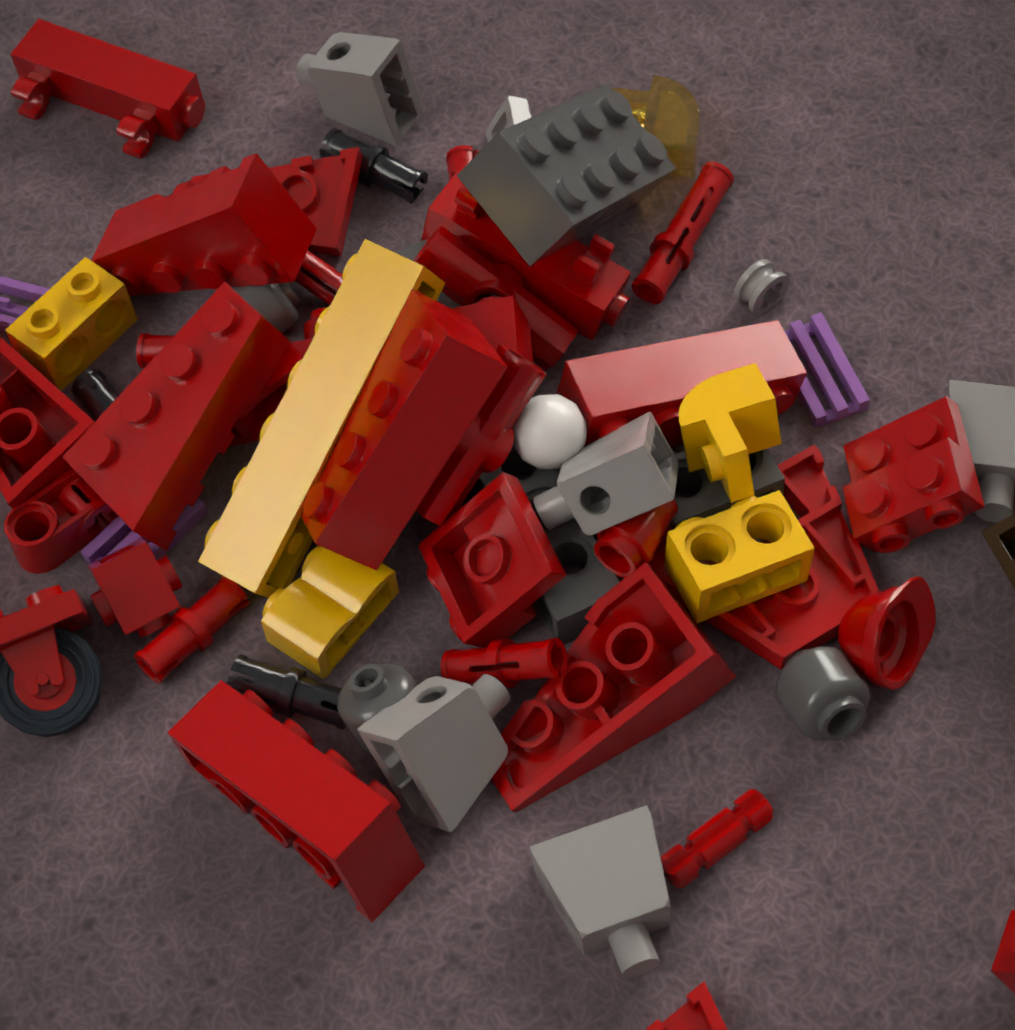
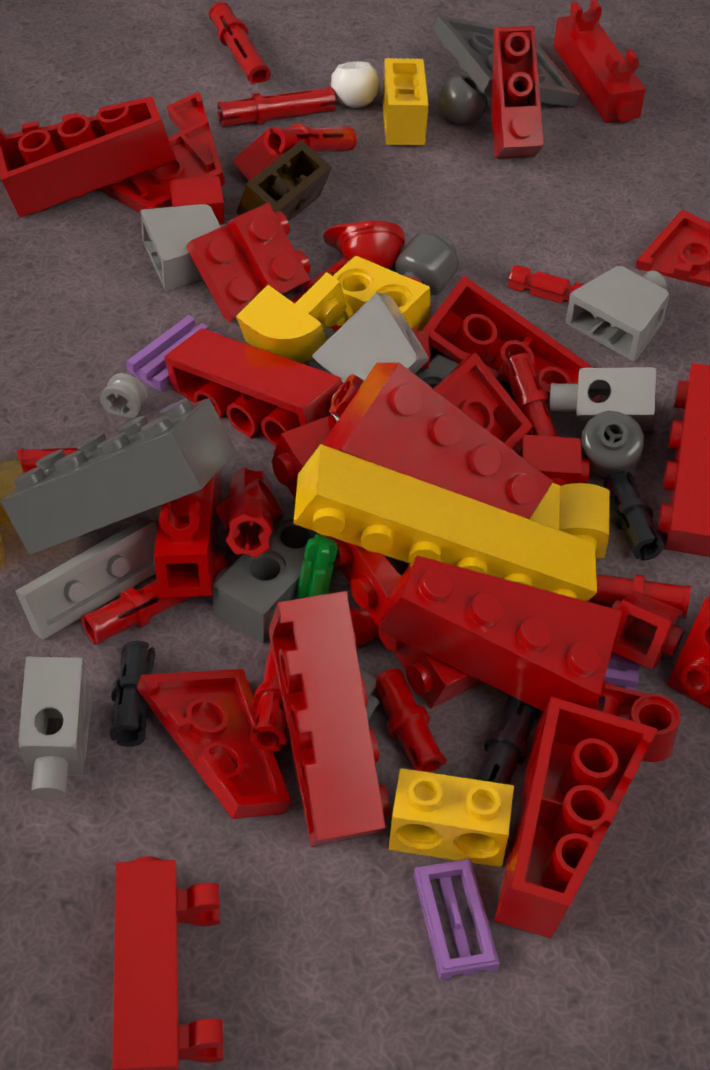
camera: 130 degrees left, 10 degrees down
none -> red brick [520,434,590,486]

